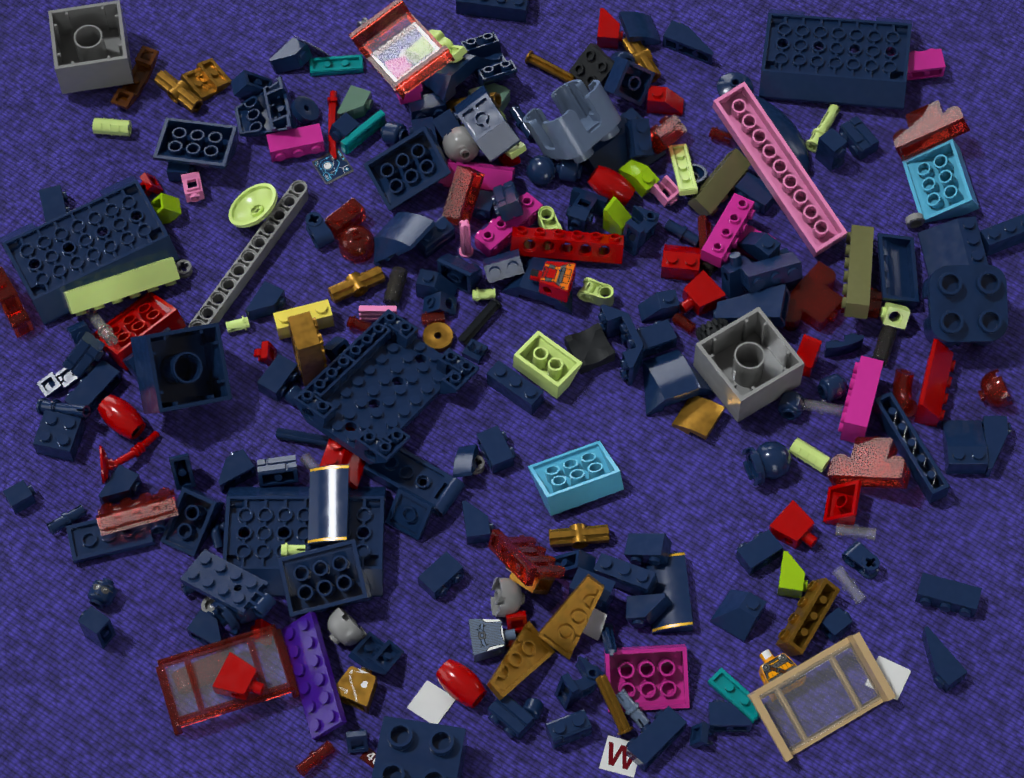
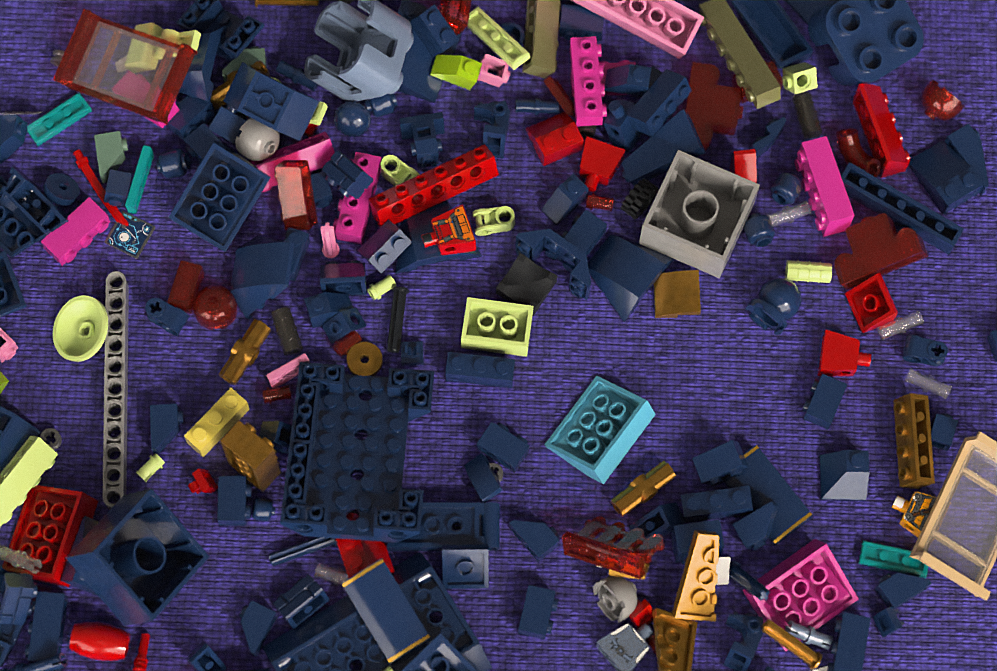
camera: 35 degrees left, 10 degrees up
red piece [587,165,635,206] -> none
lime slope [603,196,632,235] -> none
lime slope [777,551,808,598] -> none

